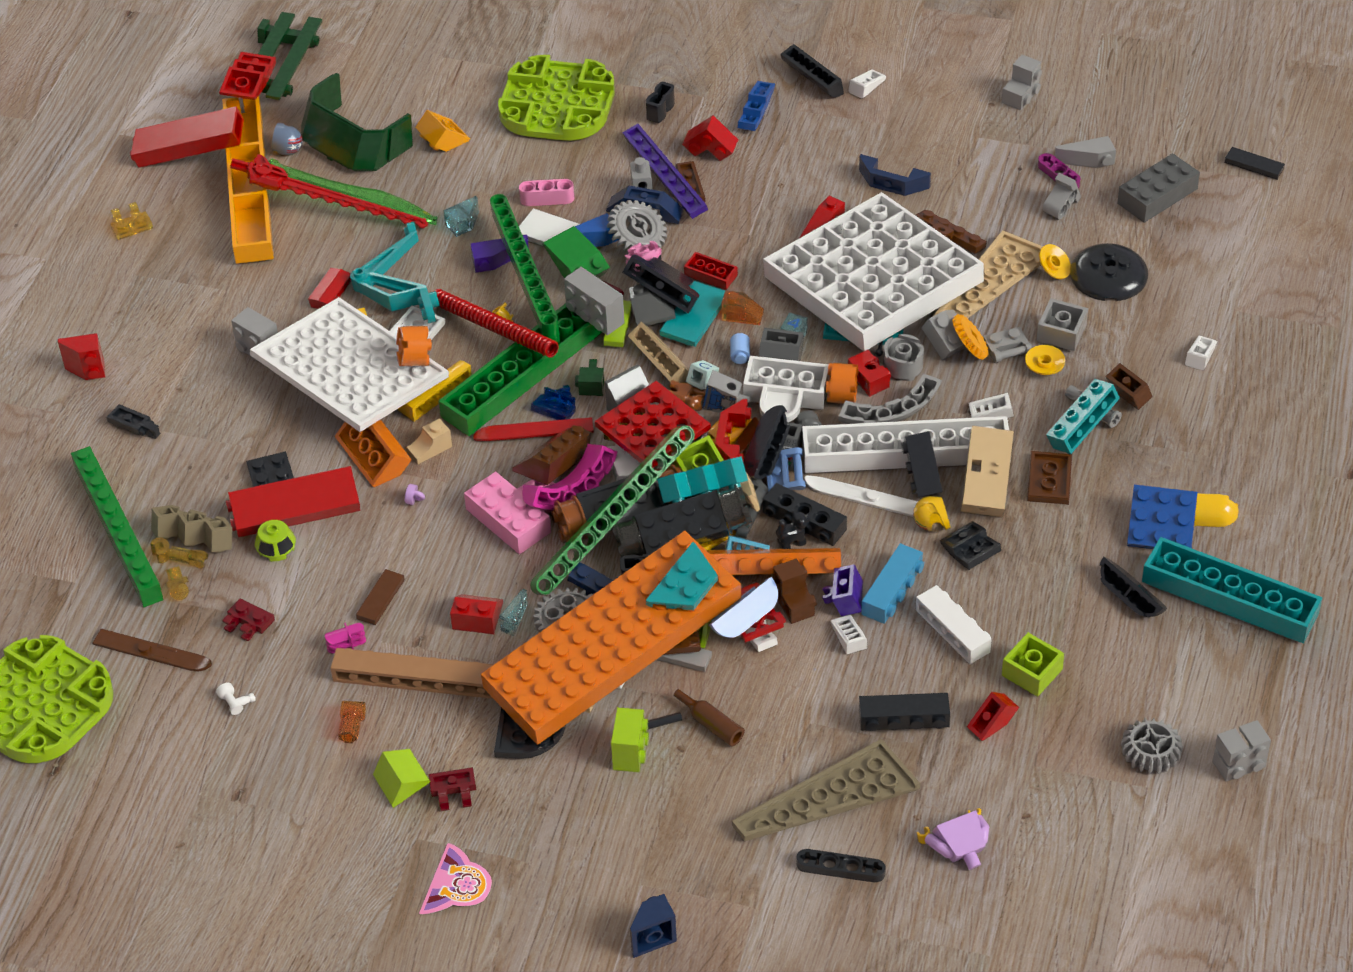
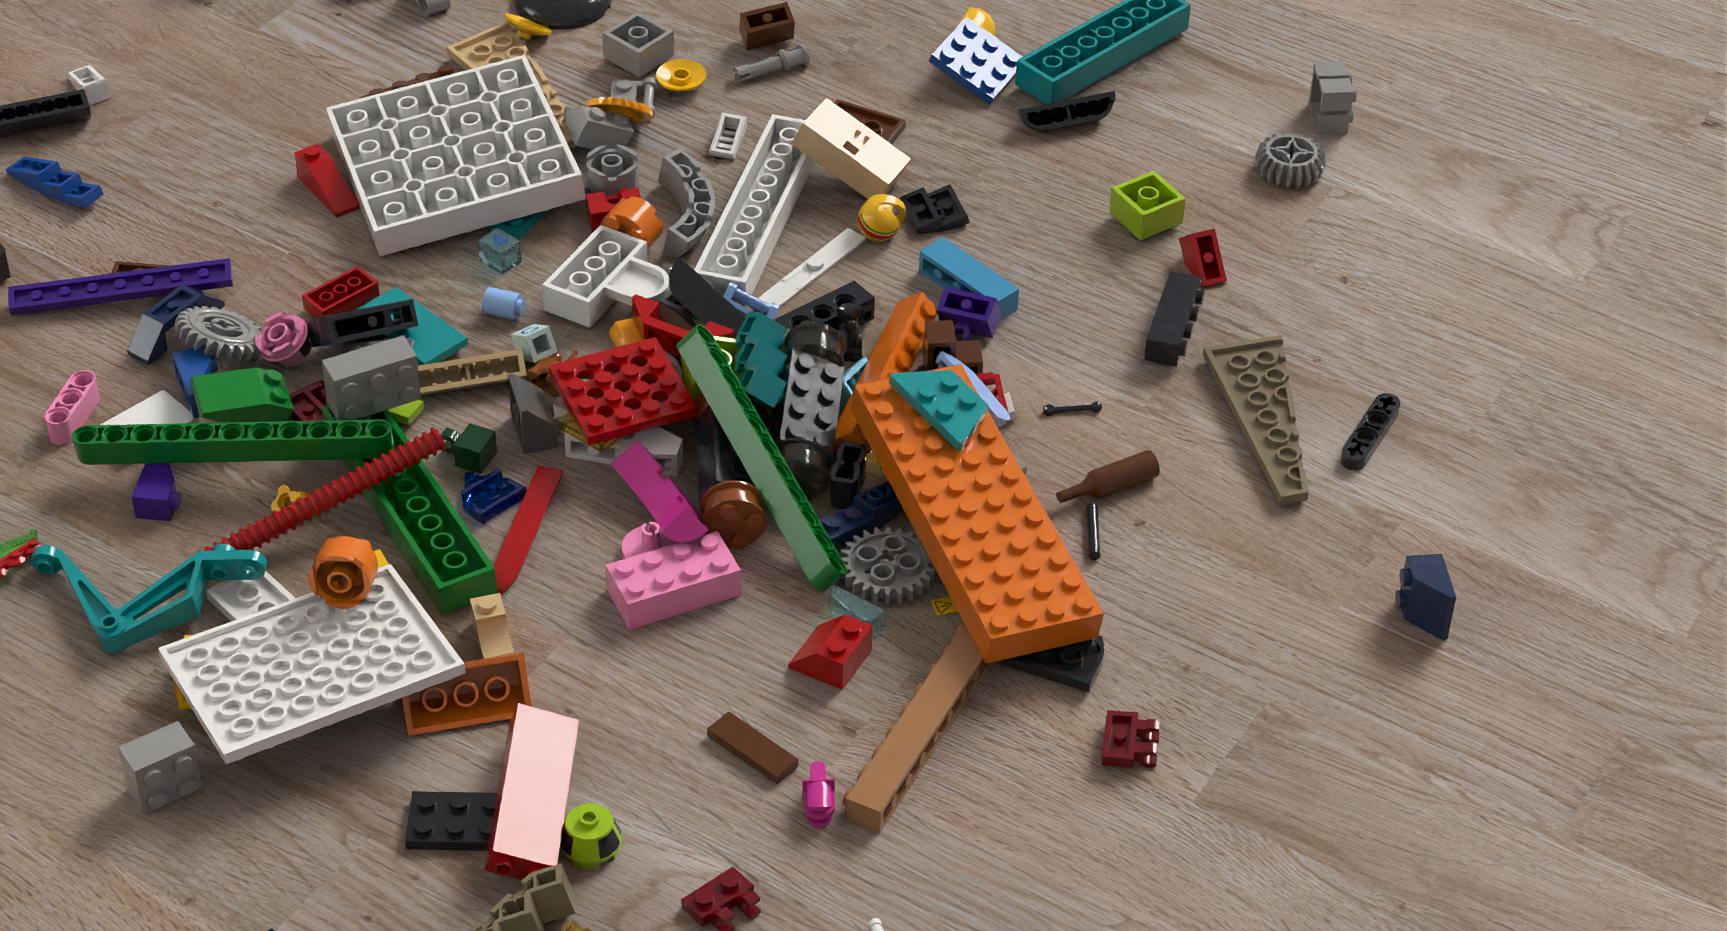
camera: 75 degrees left, 5 degrees down
red piece [308,268,351,309] -> none
clear orange piece [338,701,366,743] -> none
lime slope [373,749,431,808] -> none
lavender tile [404,484,425,505] -> none
sticker [419,843,492,914] -> none
clear light blue slope [443,196,479,237] -> none
reddish brown slope [512,425,591,485] -> none
lime brick [611,707,649,772] -> none
light grey torso [630,157,652,189] -> none
red brick [682,115,739,161] -> none
light grey torso [702,370,751,413] -> none
clear orange slope [722,290,764,325] -> none
dark grey slope [759,328,803,361] -> none
white slope [830,614,867,655] -> none
dark blue slope [859,154,931,196] -> none
black brick [901,431,943,499] -> none
white brick [916,585,992,664] -> none
lavender torso [917,808,990,870] -> none
teal brick [1046,379,1120,454] -> none
none -> black hinge [1043,401,1102,416]

